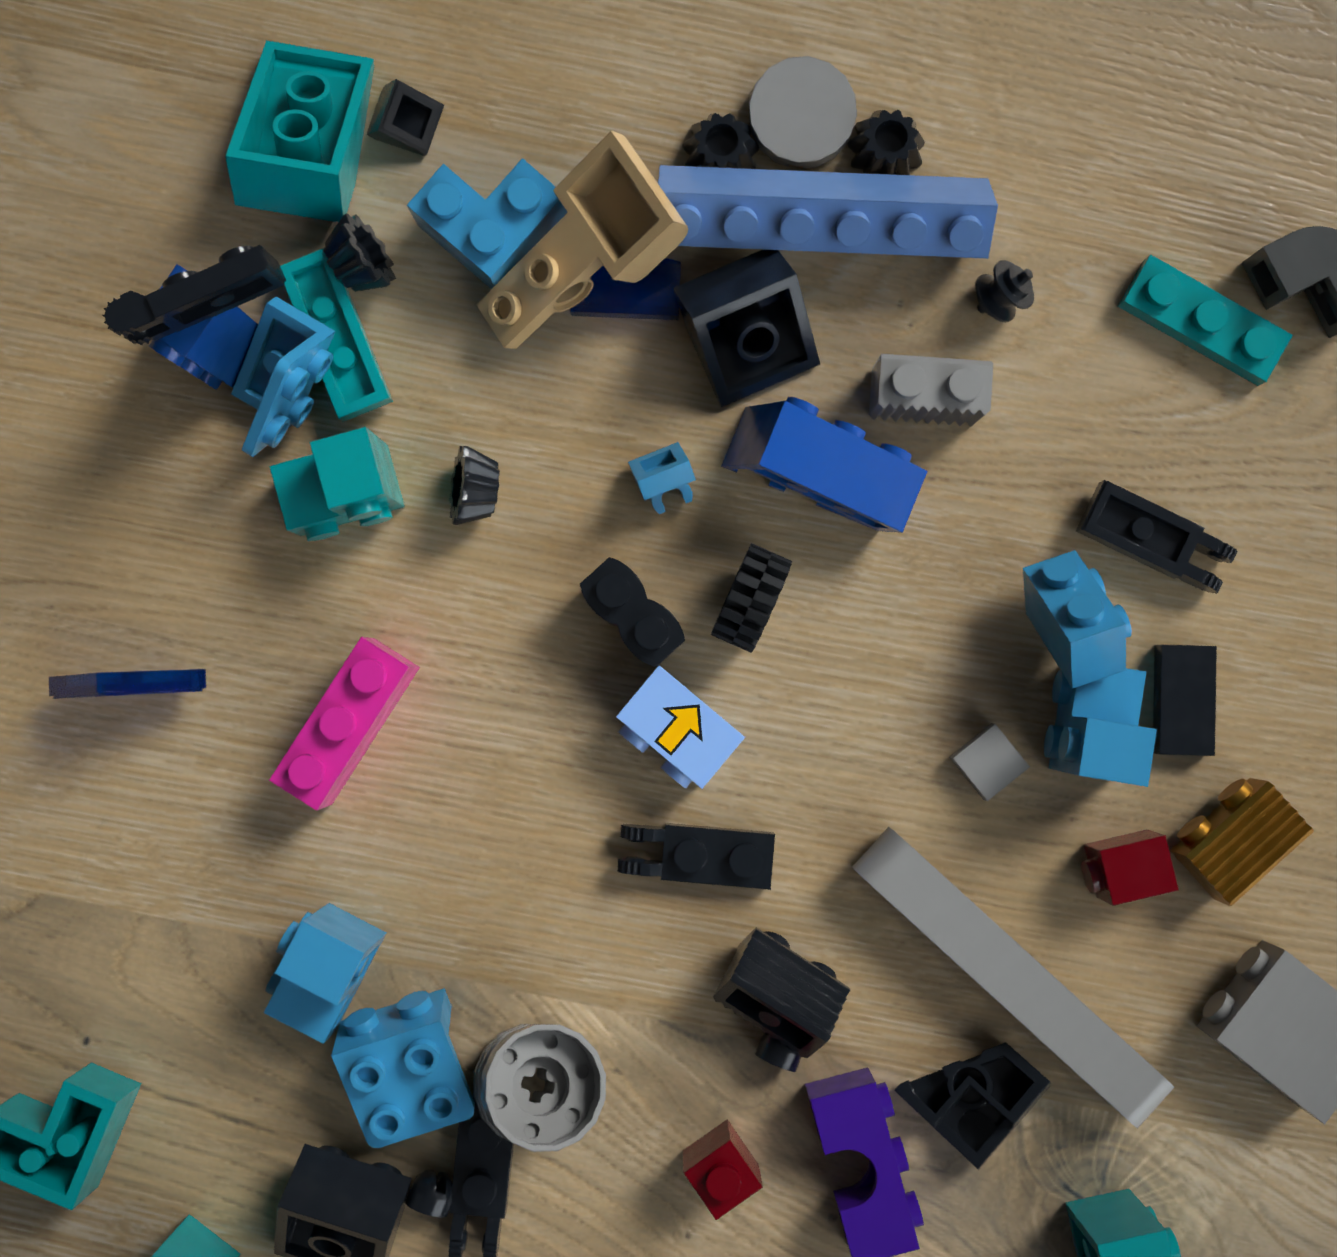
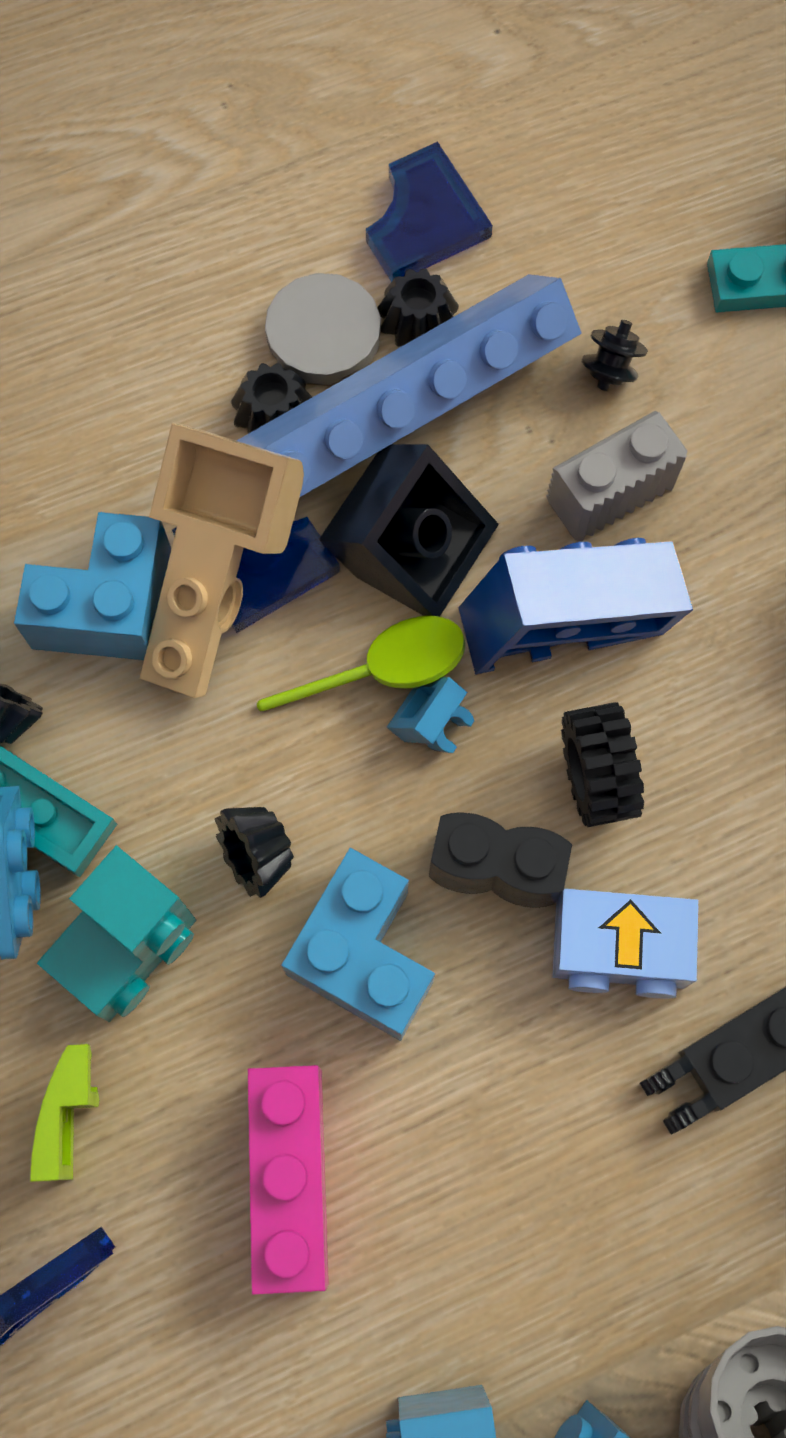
camera: 35 degrees left, 15 degrees down
none -> lime slope [30,1044,100,1182]
none -> lime piece [257,616,465,711]
none -> dark azure brick [281,848,435,1041]
none -> clear blue tile [365,141,493,282]

